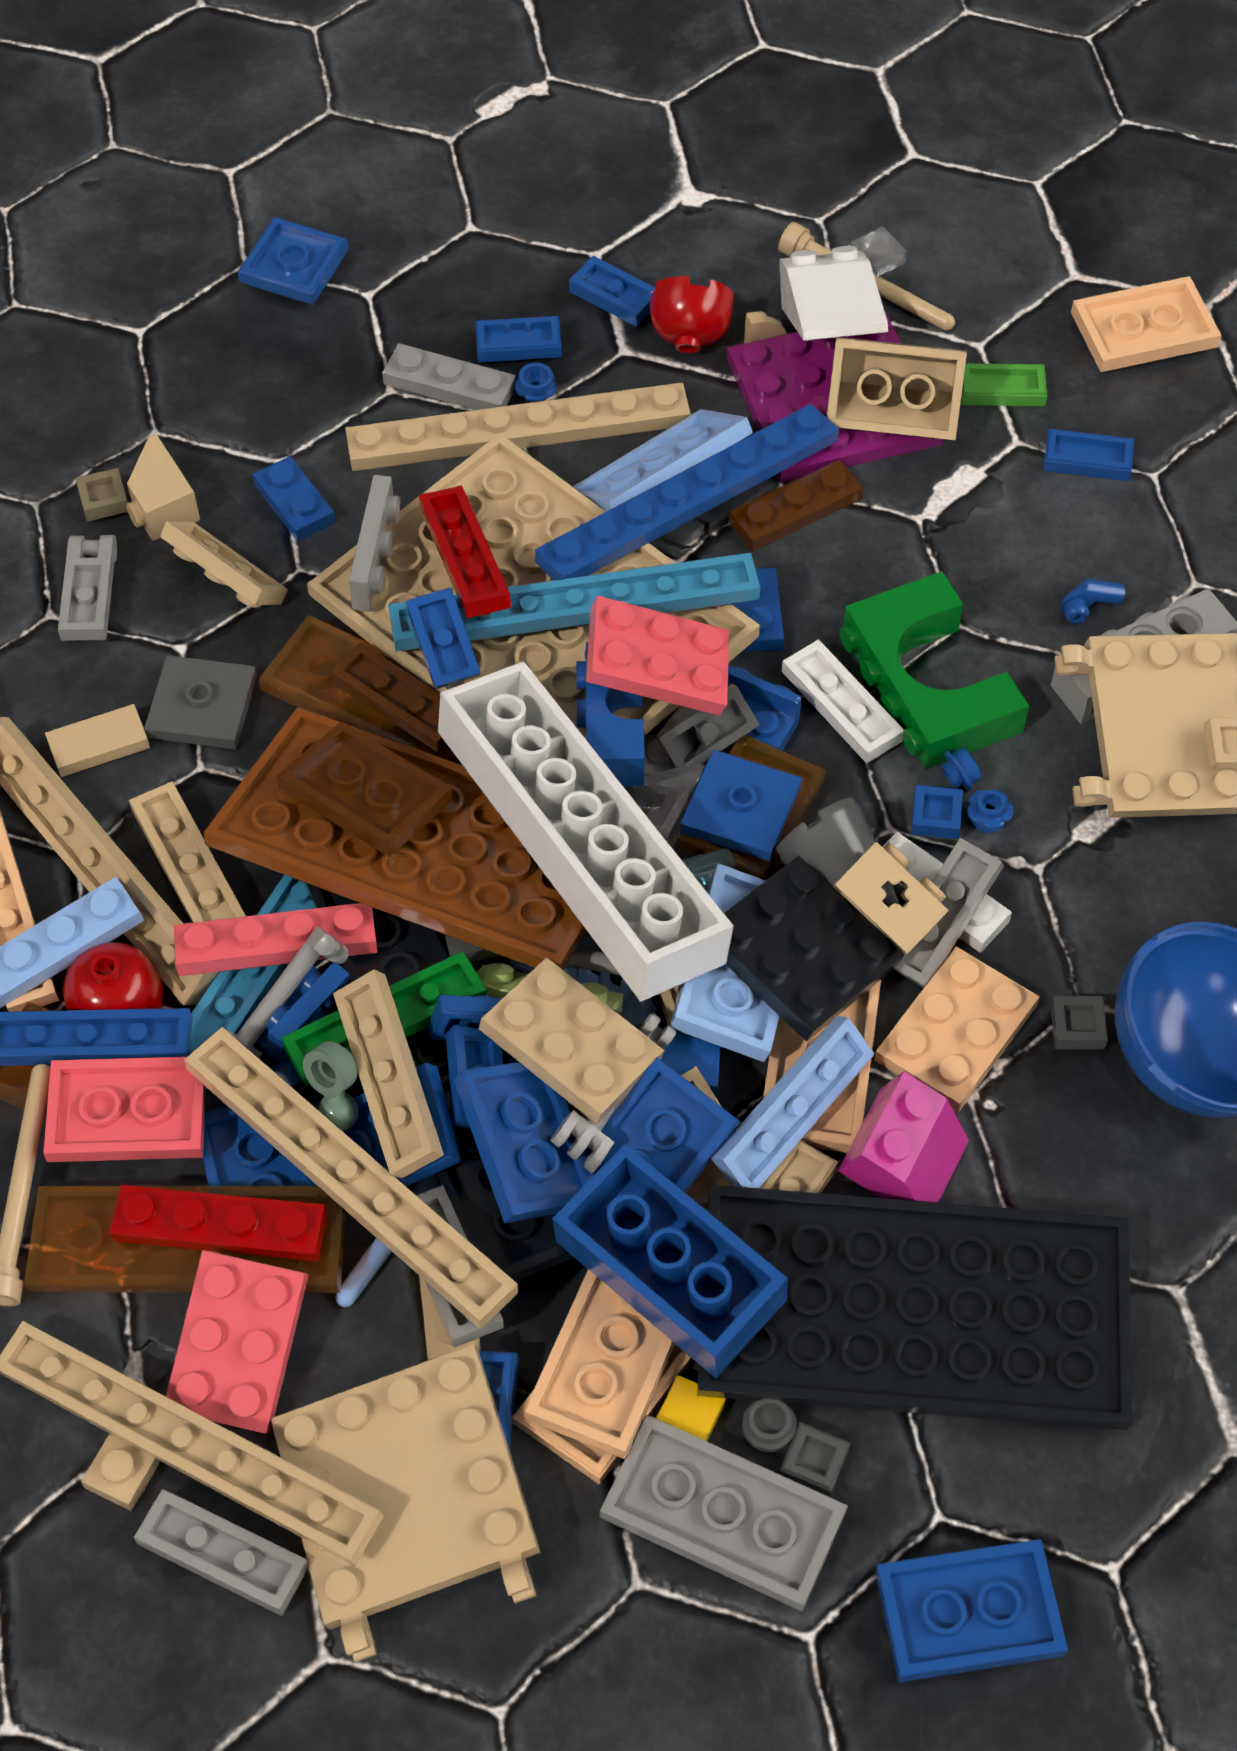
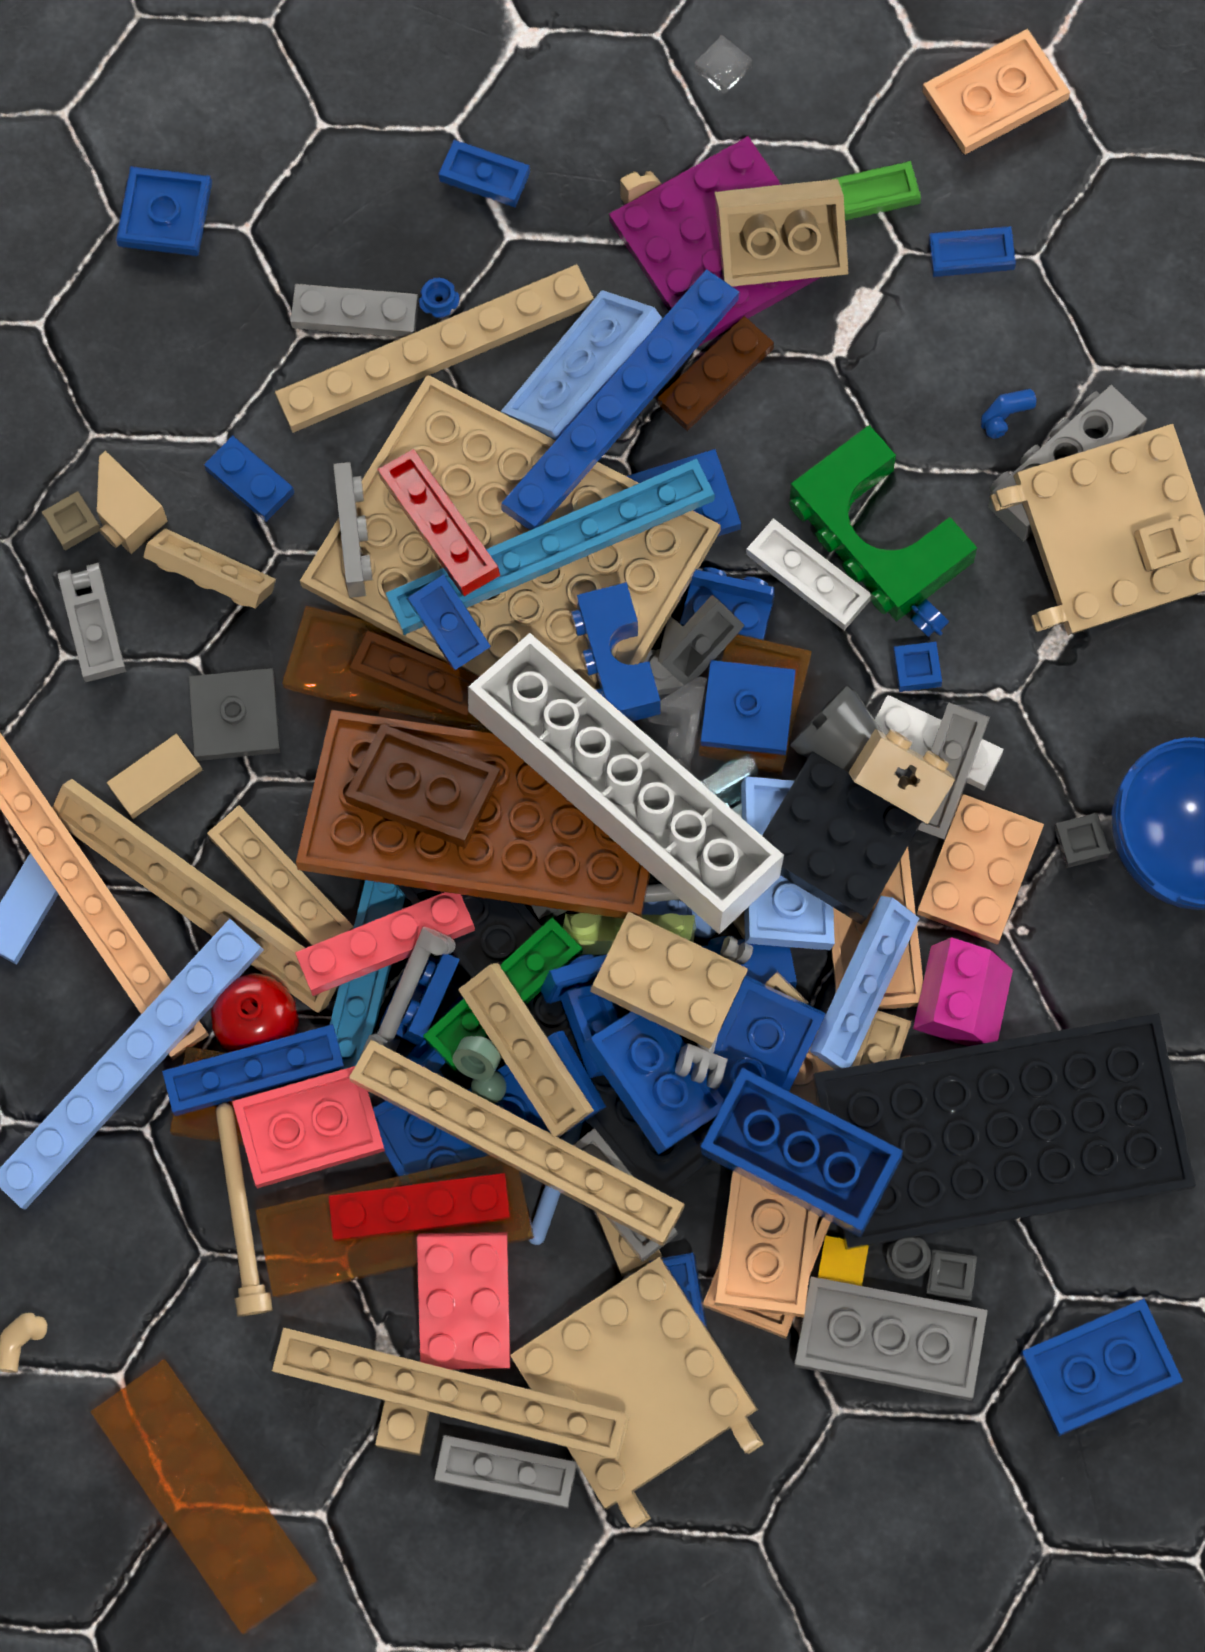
camera: 10 degrees left, 15 degrees up
blue plate [475,316,562,362] -> none
coral plate [586,595,730,716] -> none
red cylinder [650,276,734,353] -> none
tan piece [778,222,955,331] -> none
white slope [780,246,888,340] -> none
blue plate [967,789,1014,833] -> none

